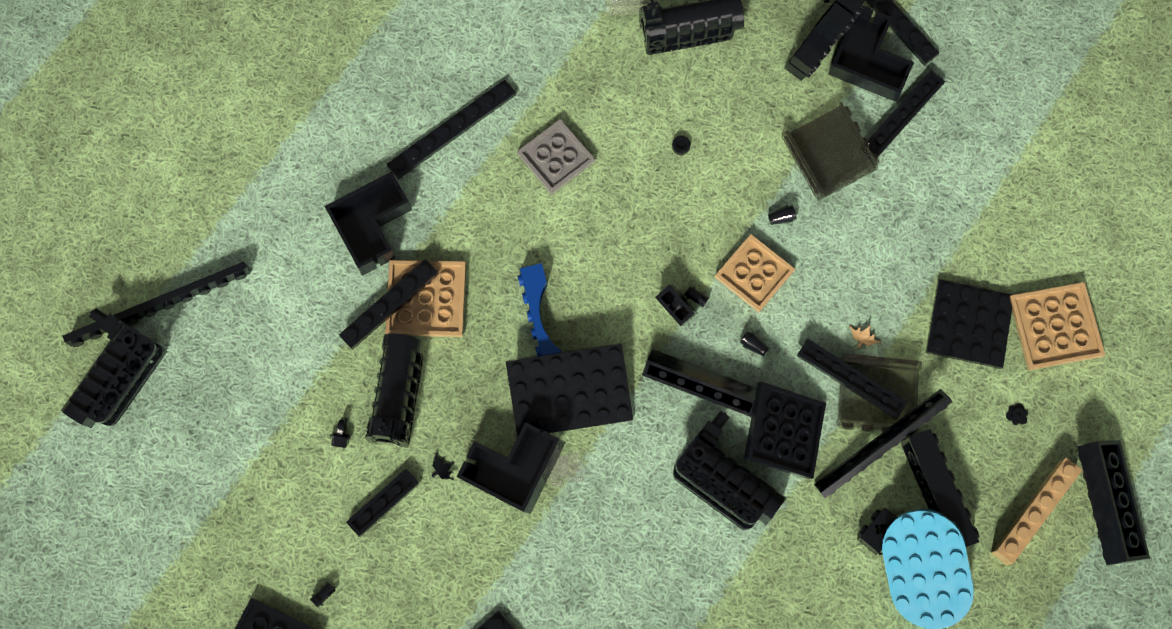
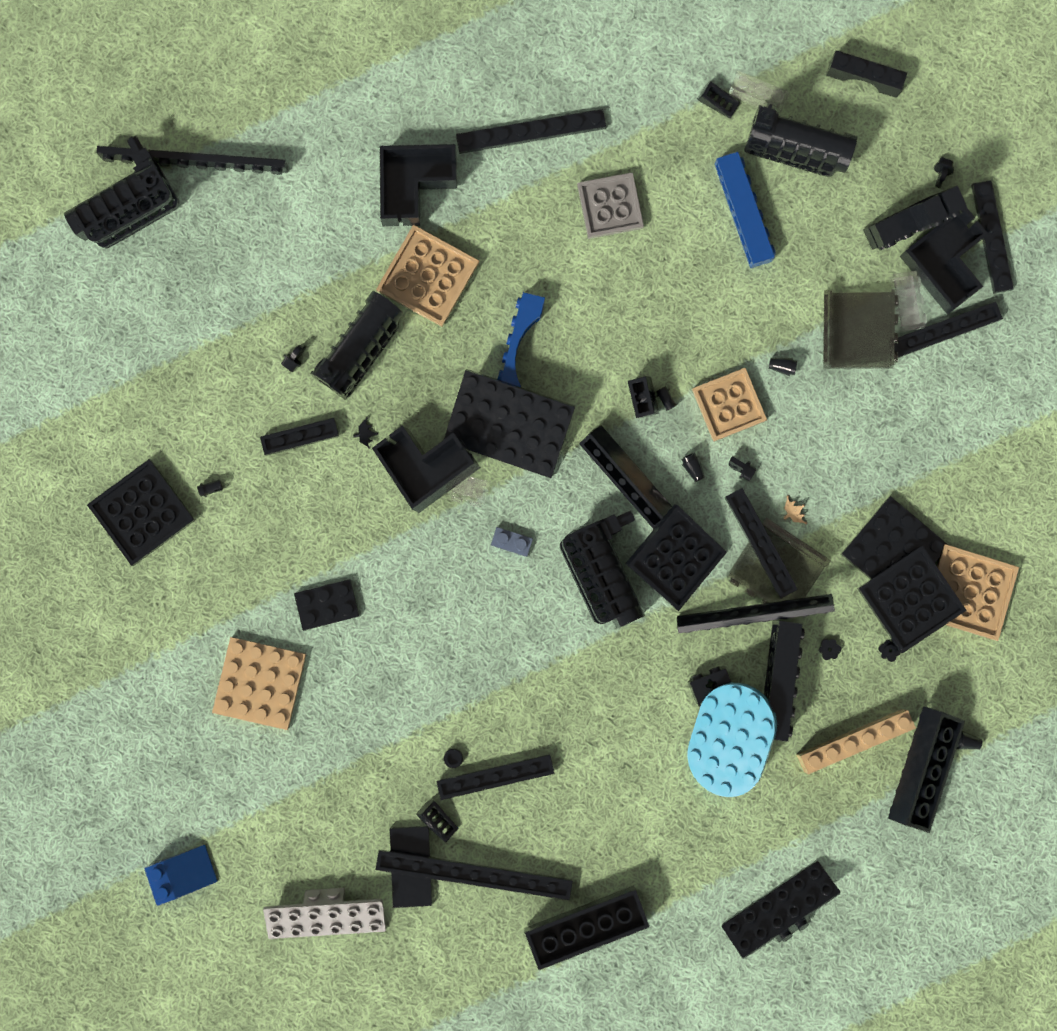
camera: 25 degrees right, 10 degrees up
black plate [339,259,439,350] -> none
black tile [672,136,691,155] -> none
none -> sand blue plate [491,527,533,557]
none -> black slope [697,81,740,119]
none -> blue brick [714,152,776,269]
none -> black piece [728,456,757,481]
none -> black plant [819,639,841,660]
none -> black plate [857,546,967,653]
none -> clear brick [890,271,927,333]
none -> black cone [957,731,982,750]

